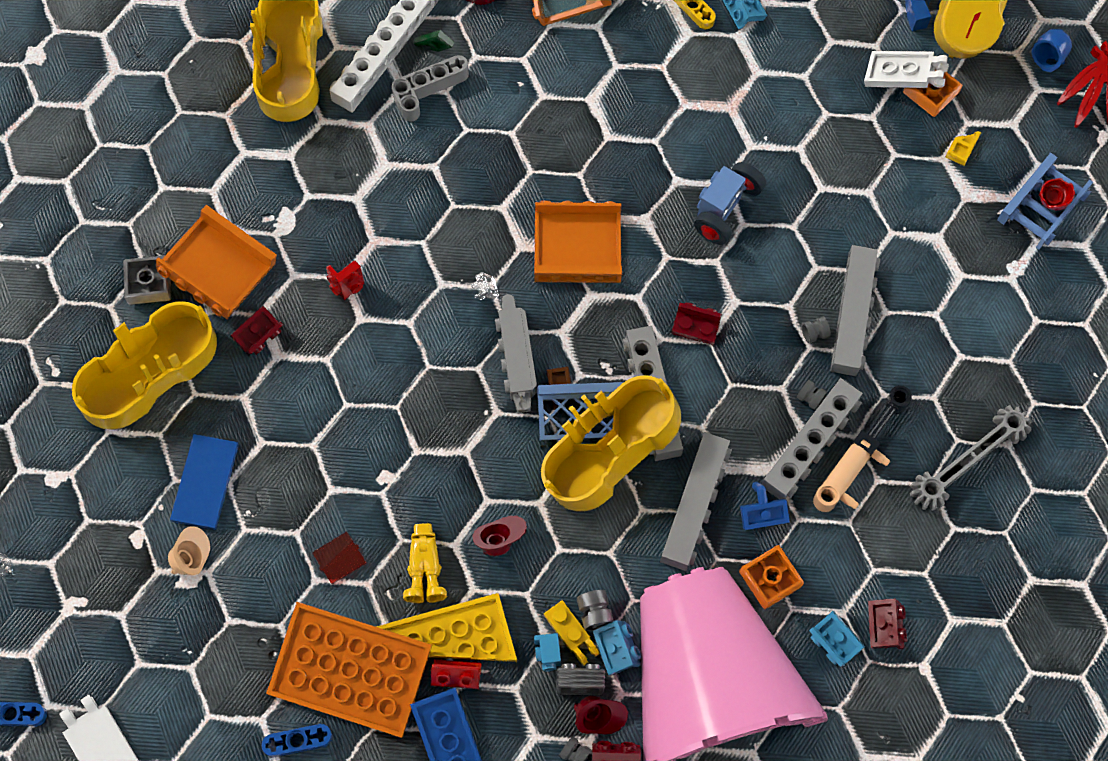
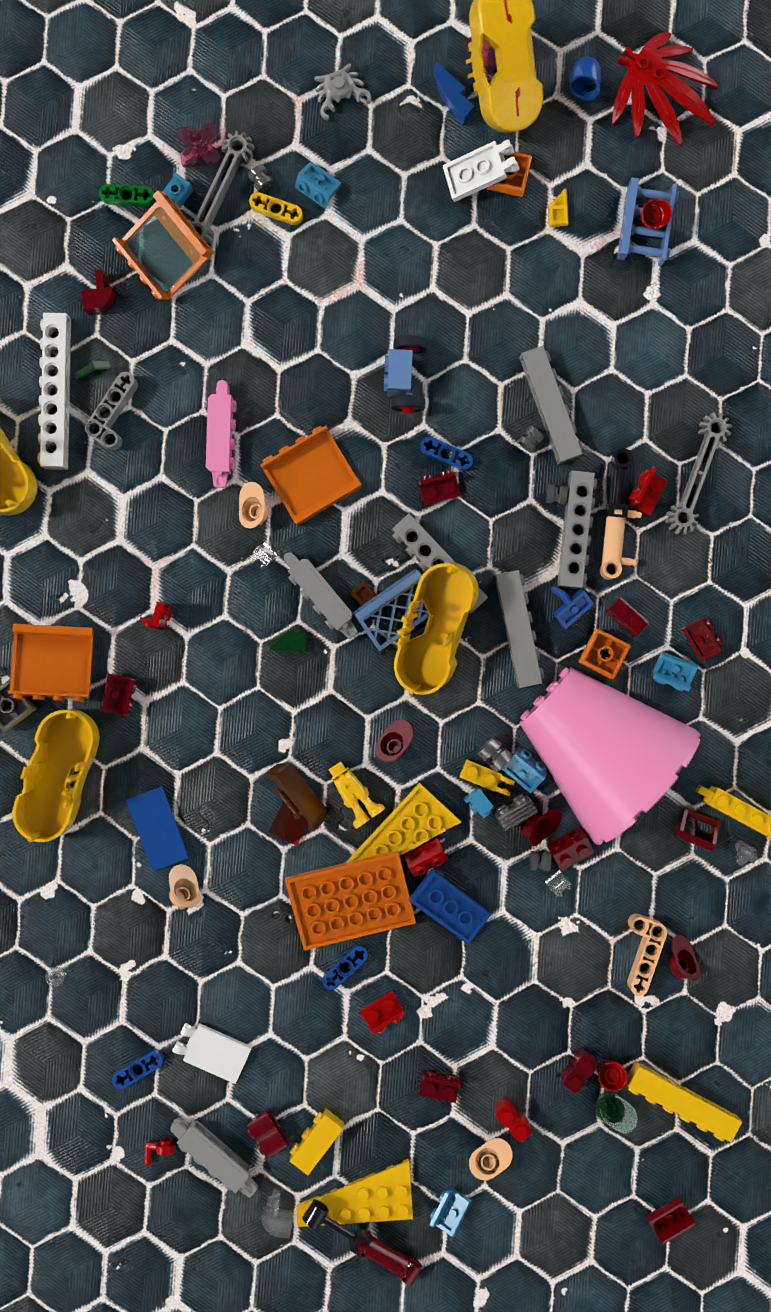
camera: 25 degrees left, 20 degrees up
none -> bright pink hinge [206,380,237,488]
none -> light nougat piece [239,482,269,529]
none -> reddish brown piece [266,762,327,831]
none -> dark green tile [270,632,307,652]
none -> blue beam [420,437,473,471]
none -> dark red brick [604,597,649,637]
none -> red bracket [628,466,667,516]

